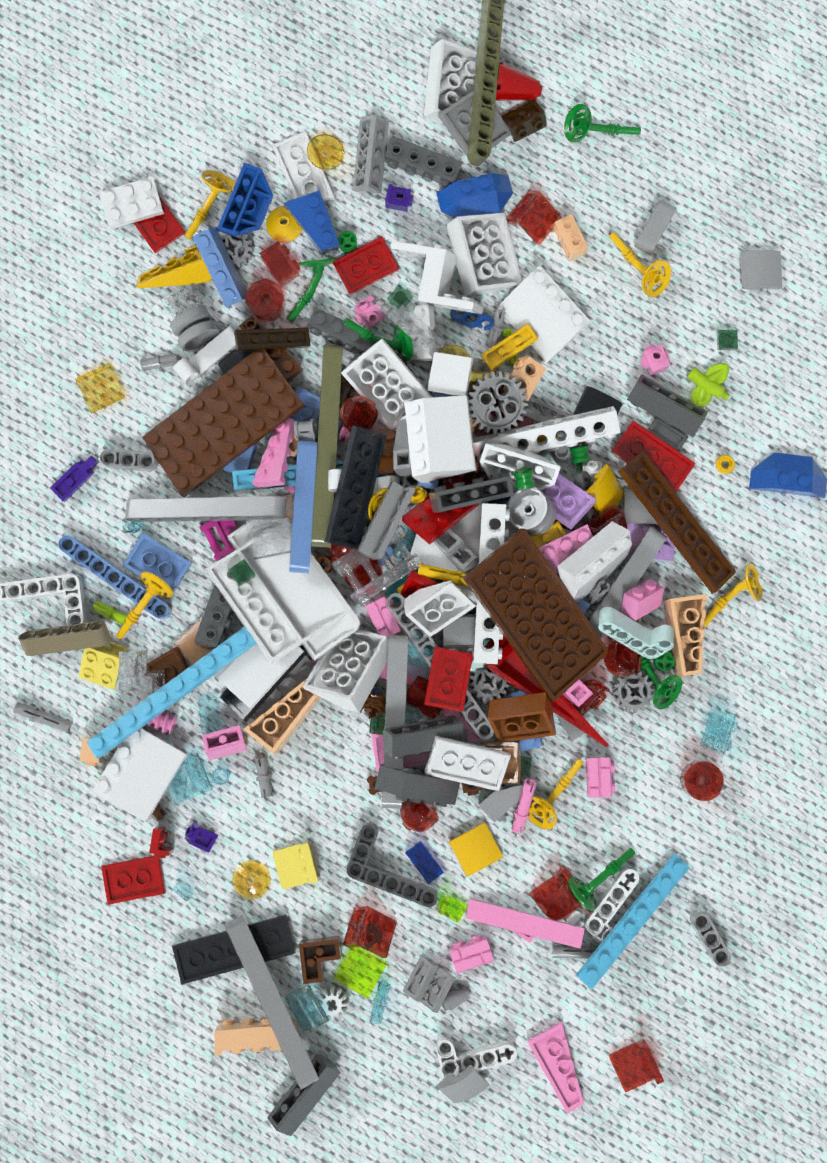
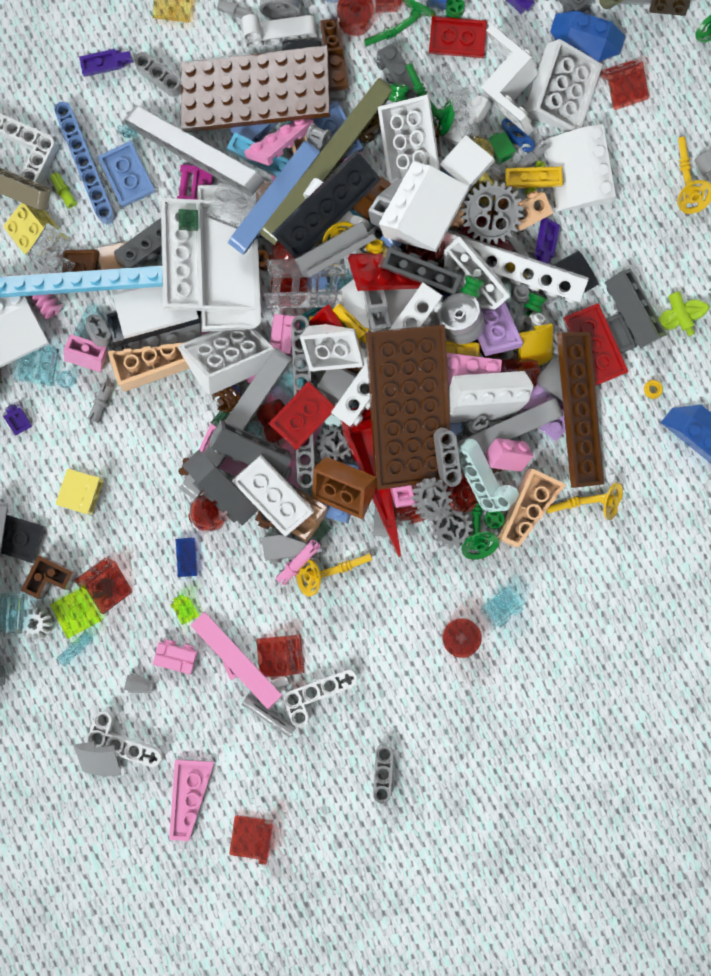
camera: 30 degrees right, 0 degrees up
yellow dish [116,571,174,639] -> none
clear yellow dish [232,860,271,900] -> none
dark brown tile [234,327,311,351] -> none
clear red cylinder [339,395,378,433] -> none
dark grey beam [346,823,438,907] -> none
bright pink brick [353,295,386,329] -> none
clear green plate [387,285,413,312] -> none
light grey slope [403,956,456,1013] -> none
yellow slope [448,822,503,877] -> none
light nougat brick [553,214,588,262] -> none
green dish [568,848,635,911] -> none
medium azure plate [575,854,690,990] -> none
bright pink brick [586,757,616,798] -> none
bright pink brick [640,344,670,376] -> none
none -> light grey beam [85,314,111,347]
none -> green wheel [388,83,409,102]
none -> light grey gear [411,478,452,521]
none -> light grey beam [434,428,462,486]
none -> green brick [487,132,516,165]
none -> dark purple hinge [535,217,560,264]

